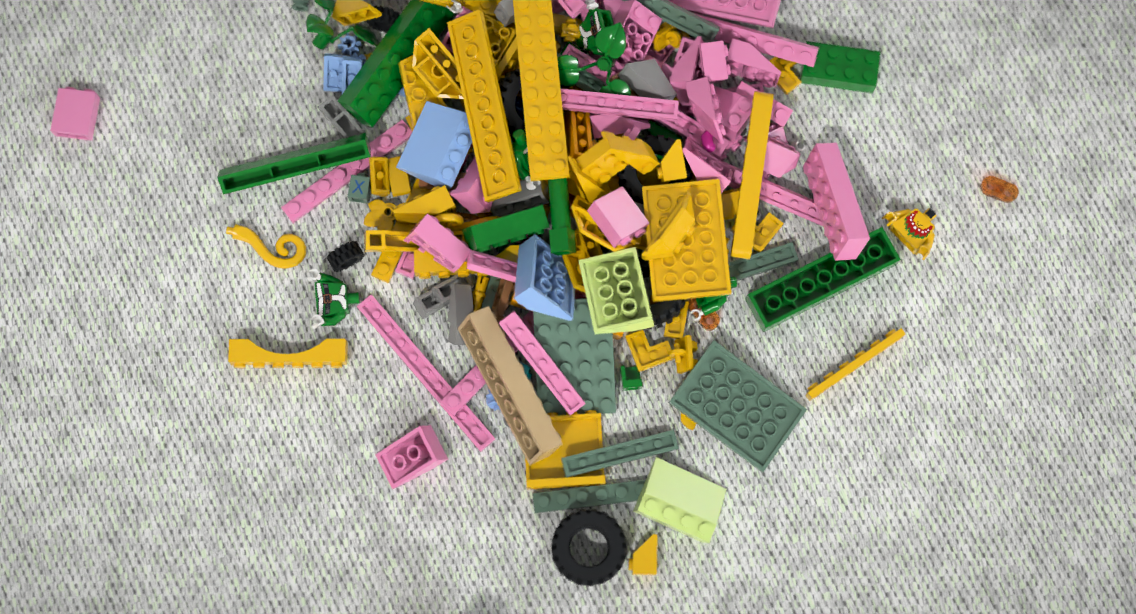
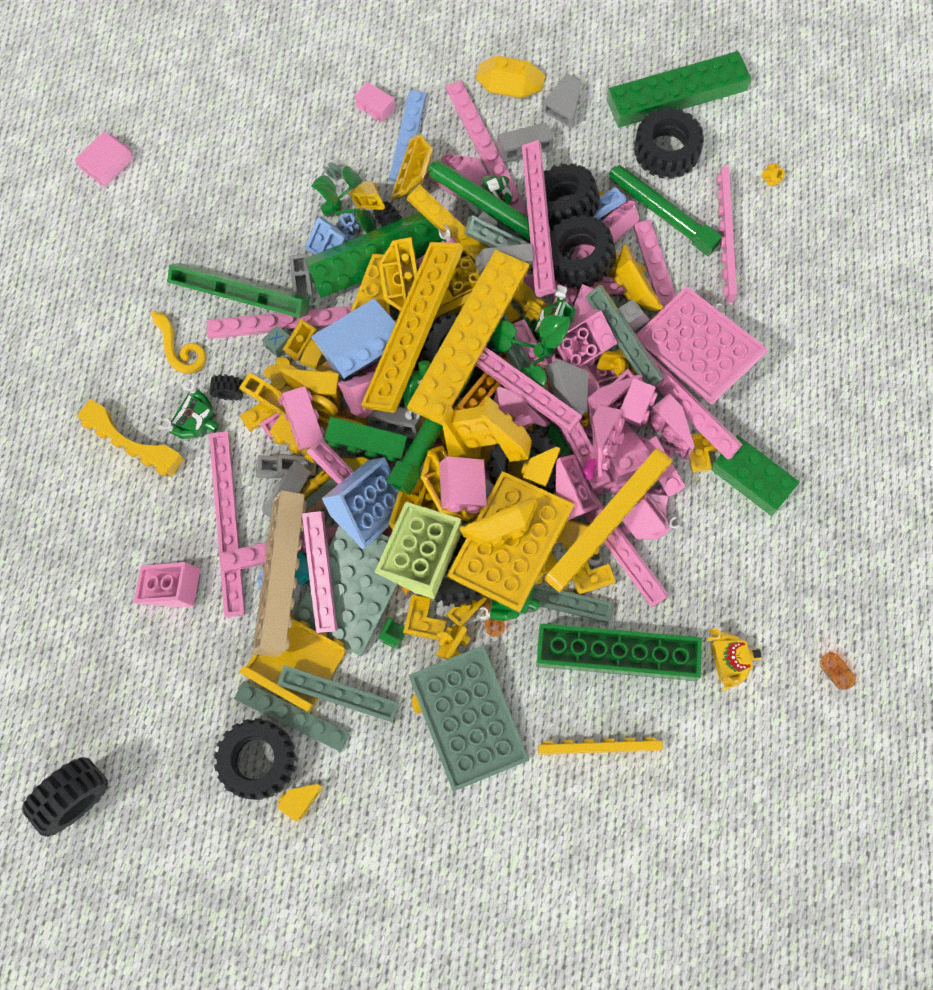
camera: 40 degrees right, 5 degrees down
yellowish green slope [633,457,727,543] -> none
bright pink brick [803,143,870,261] -> none

